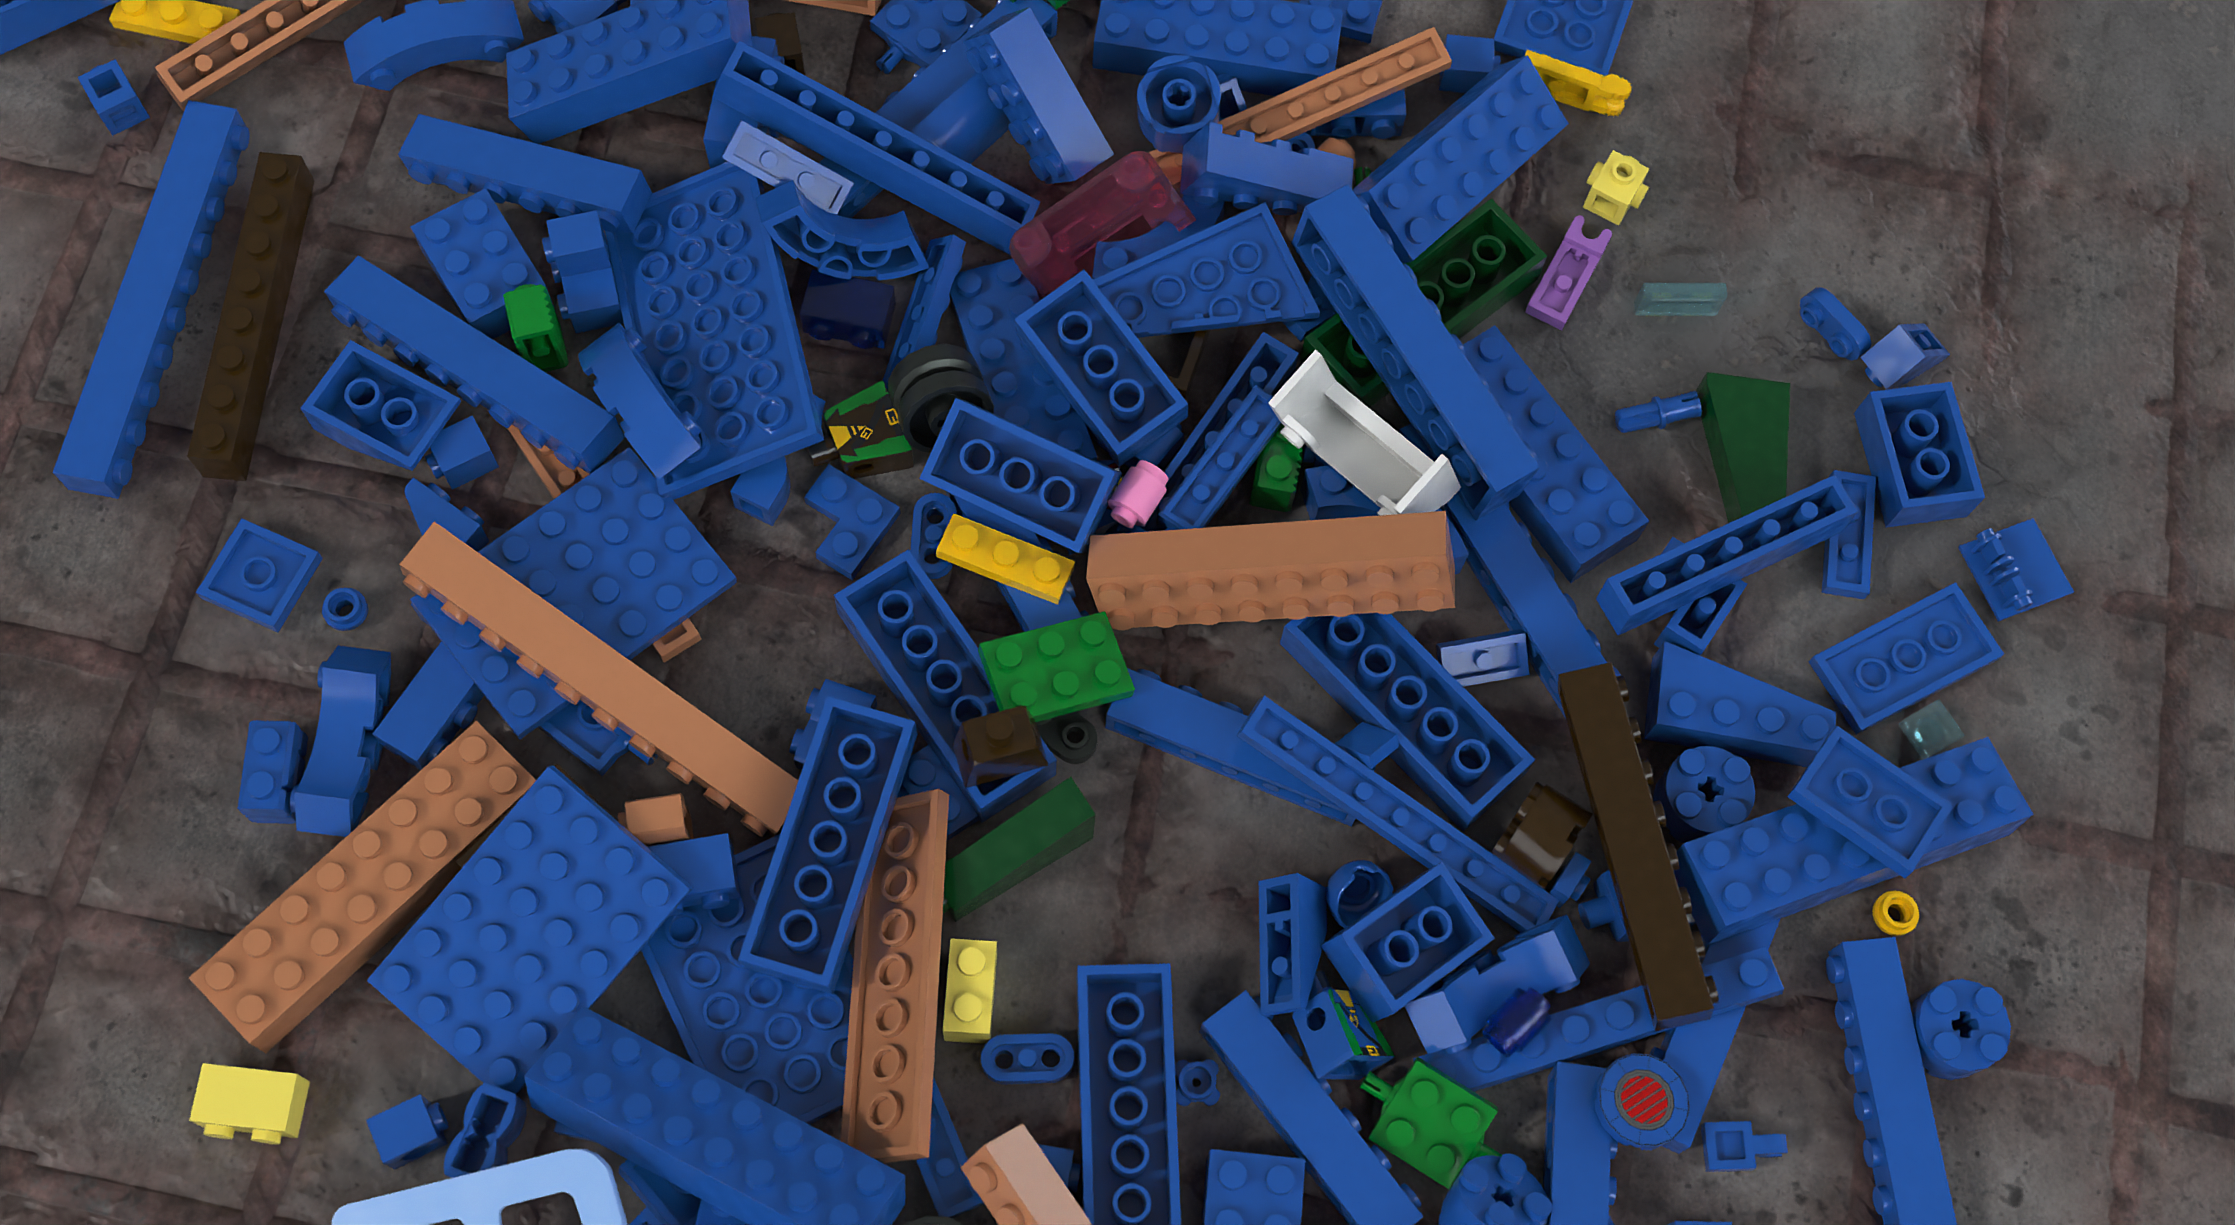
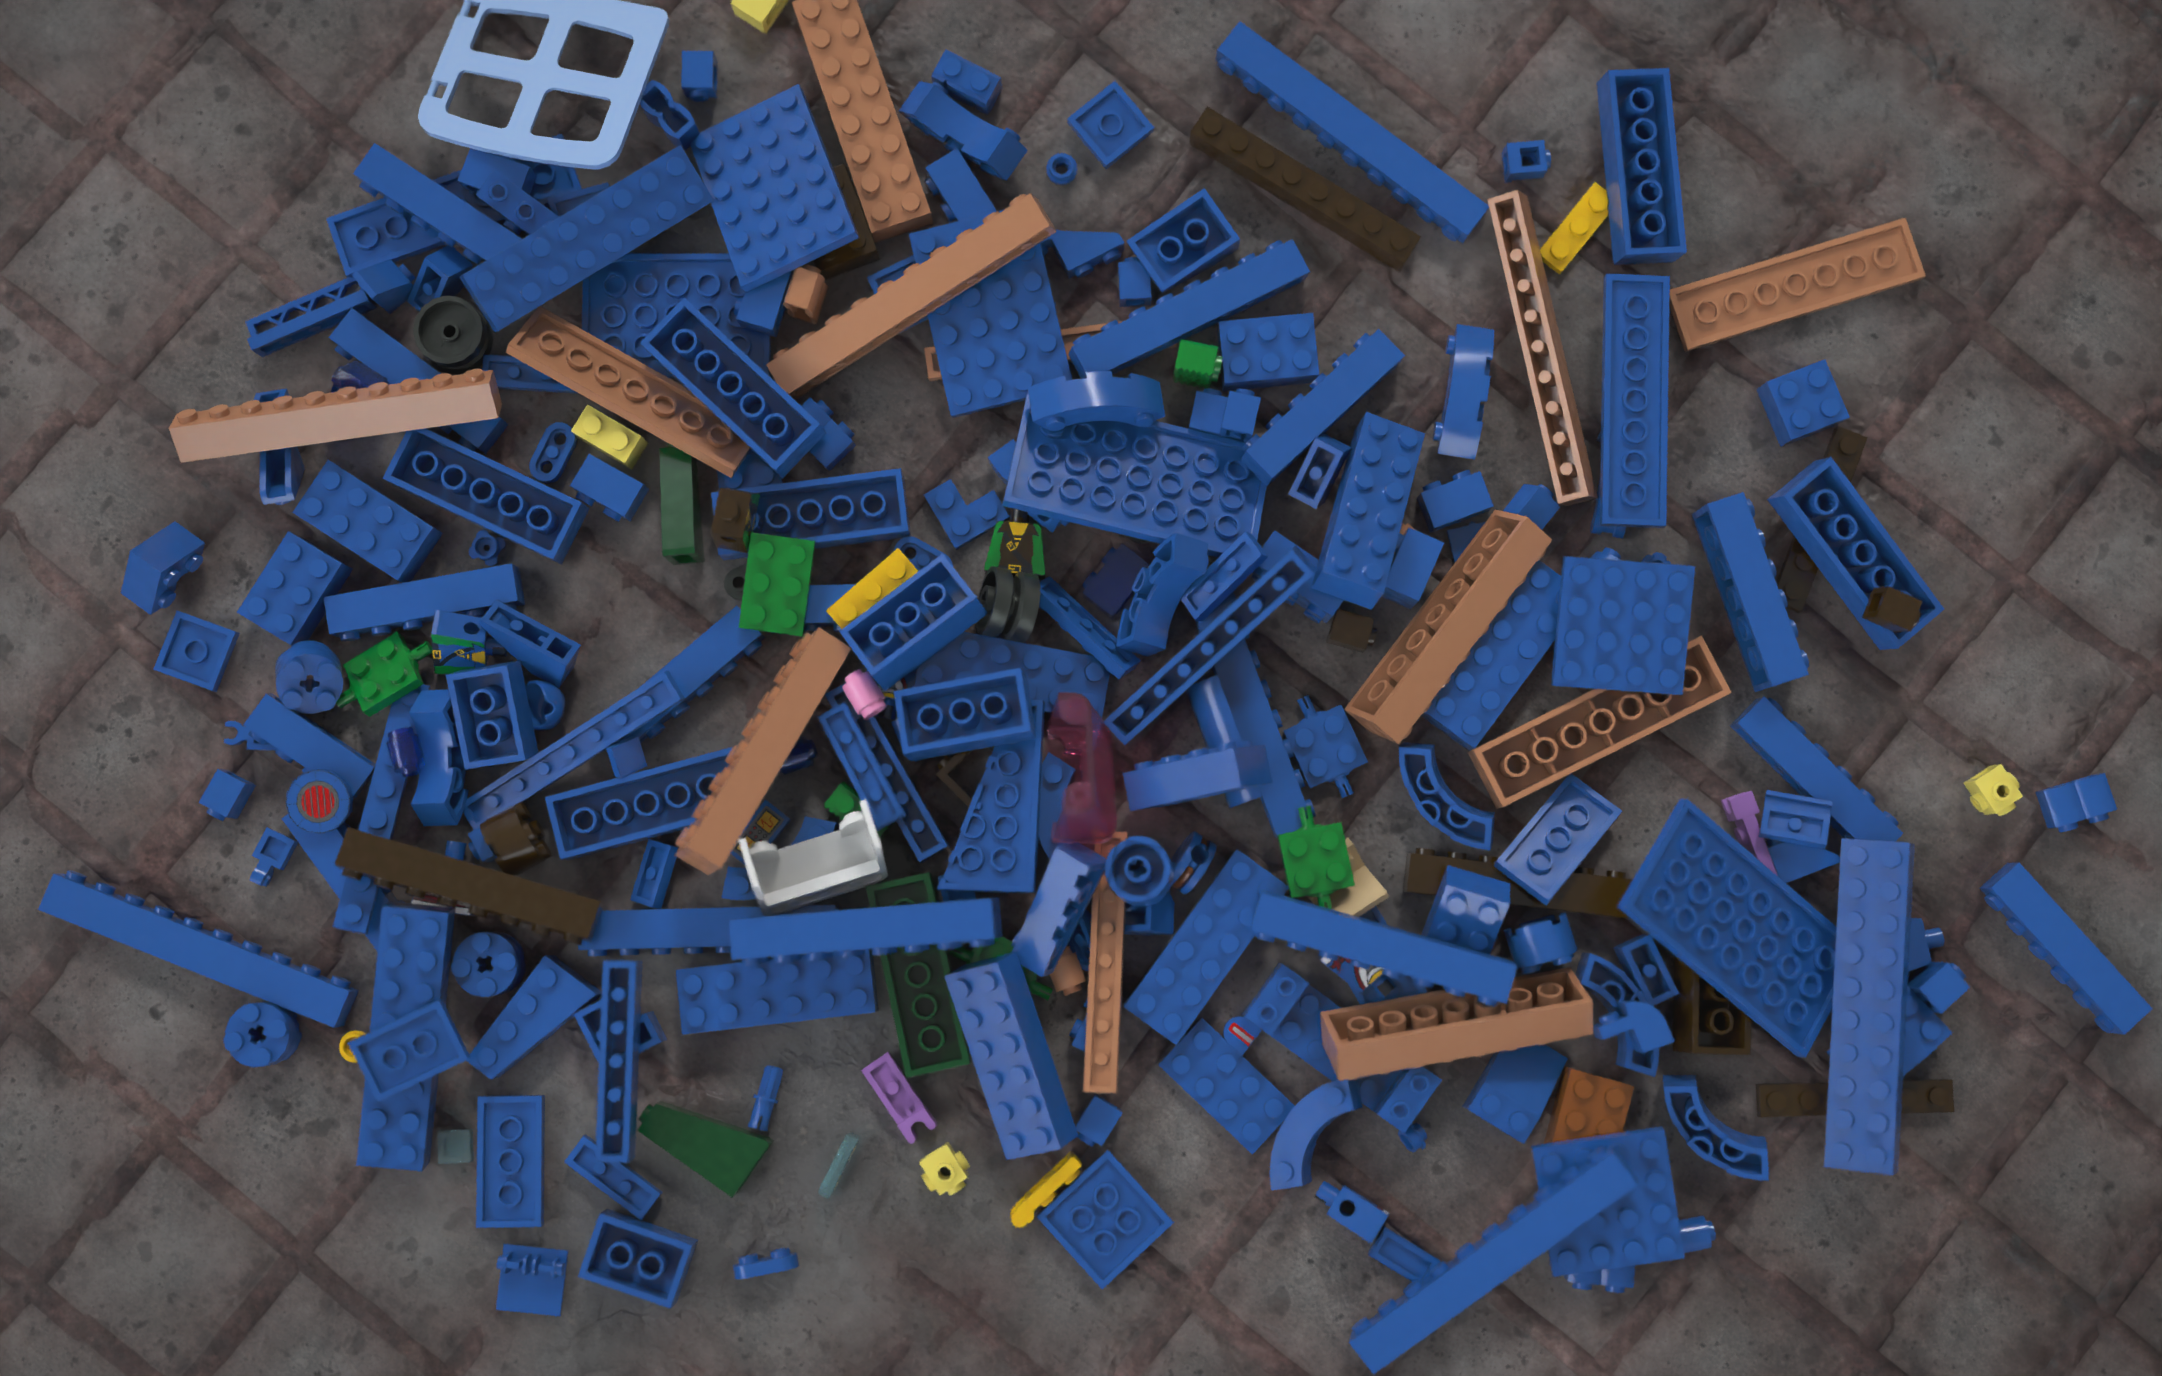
camera: 125 degrees right, 15 degrees up
blue slope [1860,323,1950,389] -> none
none -> blue brick [570,454,649,522]
none -> blue head [1171,831,1217,894]
none -> blue brick [1288,434,1351,509]

